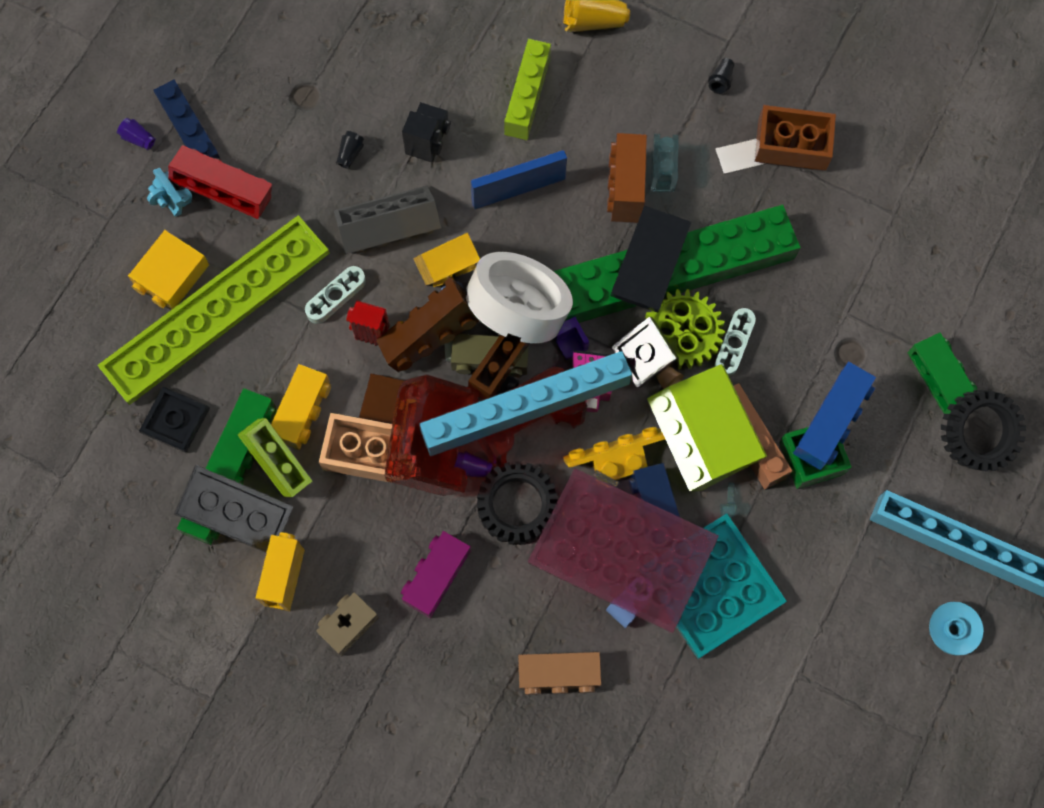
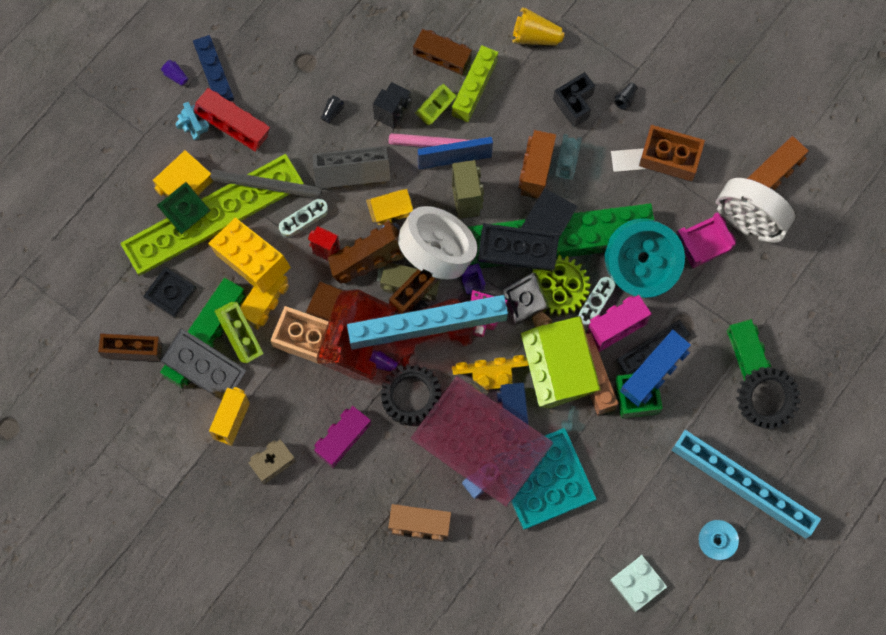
camera: 10 degrees right, 0 degrees up
none -> reddish brown brick [98,333,162,361]
none -> dark green tile [157,182,211,235]
none -> yellow brick [208,217,291,294]
none -> dark grey axle [211,169,322,198]
none -> bright pink axle [389,133,467,147]
none -> reddish brown brick [413,29,472,76]
none -> lime brick [415,84,457,125]
none -> olive brick [452,160,484,219]
none -> black tile [478,223,559,272]
none -> black brick [553,72,595,127]
none -> dark pink brick [586,295,651,352]
none -> teal brick [605,218,685,298]
none -> light aqua plate [610,555,667,612]
none -> black tile [616,319,691,375]
none -> dark pink panel [676,212,736,268]
none -> white brick [716,178,795,243]
none -> dark orange brick [747,136,809,191]

